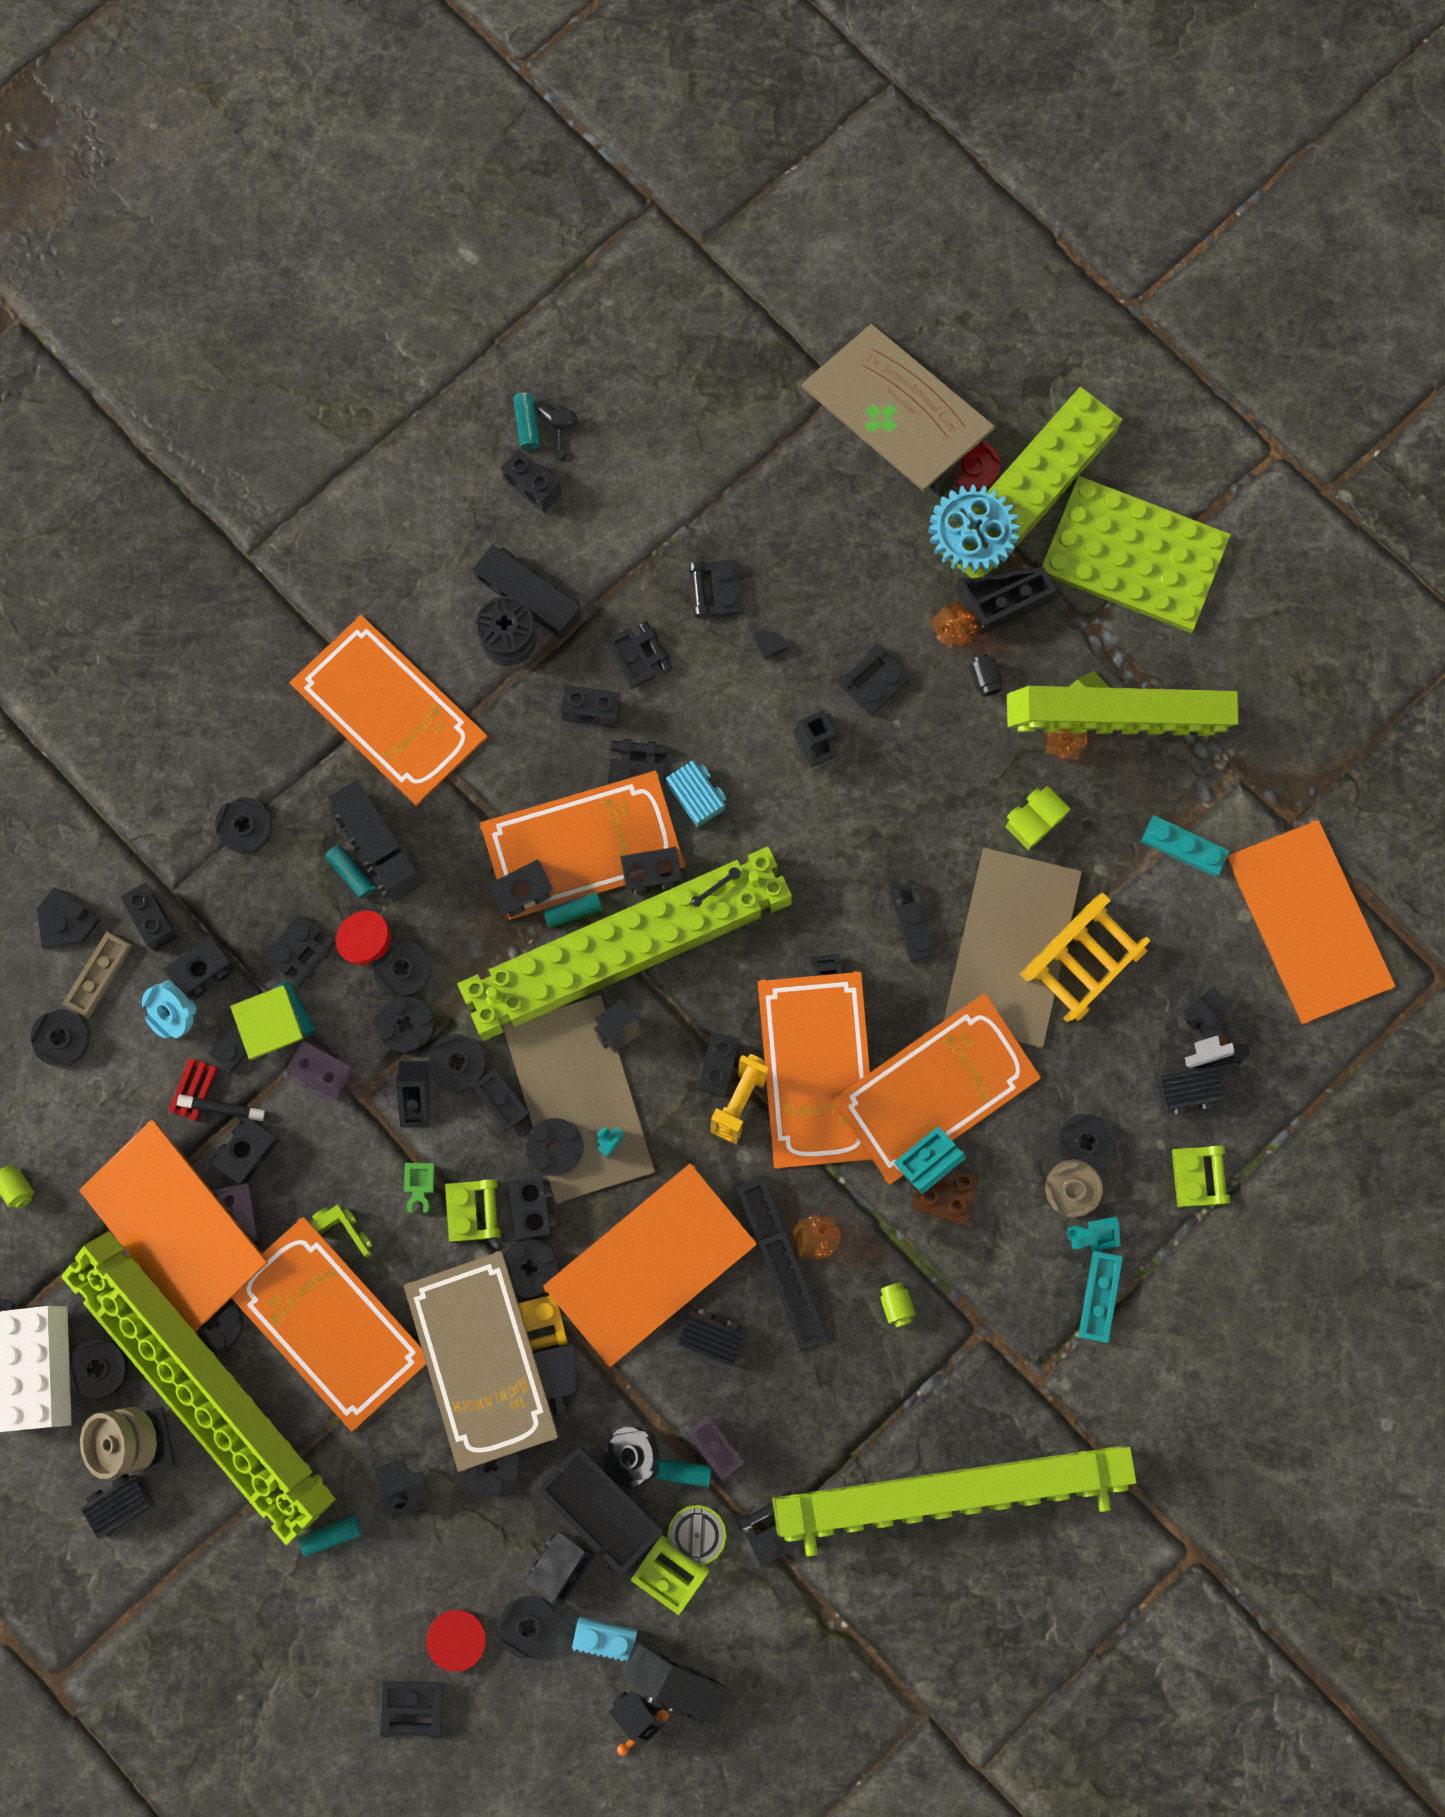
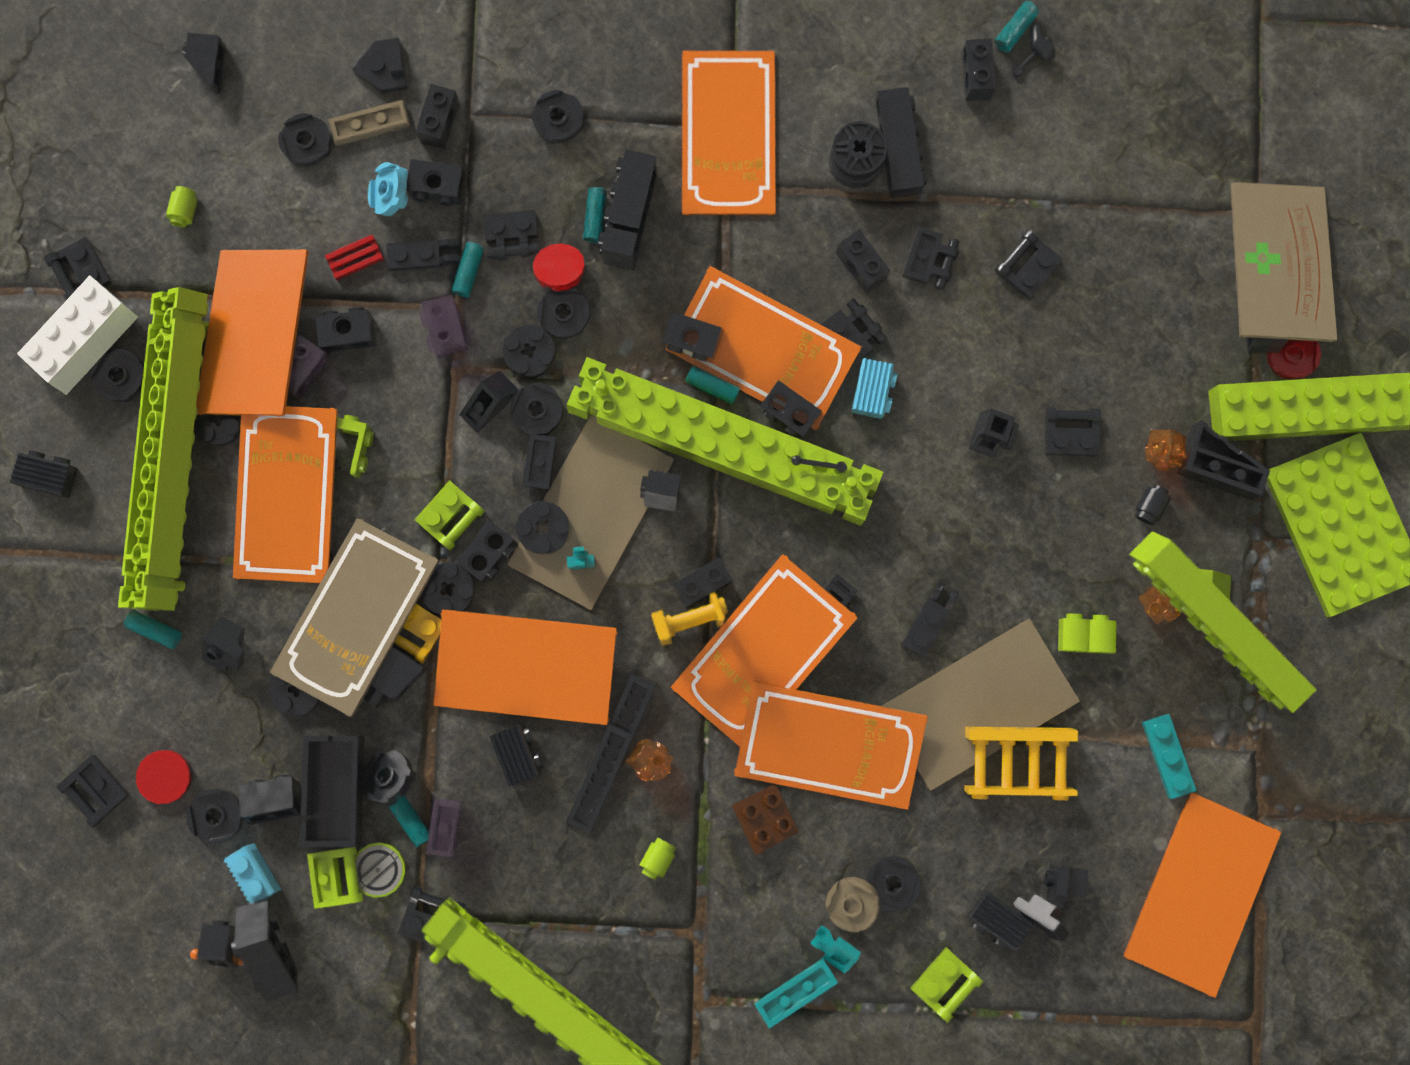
camera: 45 degrees right, 5 degrees up
dark tan wheel [80,1407,157,1479] -> none
black plate [144,1407,176,1473] -> none
black bar [177,1094,265,1121] -> none
lime tile [230,985,304,1060] -> none
bright green plate [404,1163,435,1213] -> none
black tile [753,631,789,660] -> none
teal plate [894,1126,966,1194] -> none
medium azure gear [929,485,1019,574] -> none

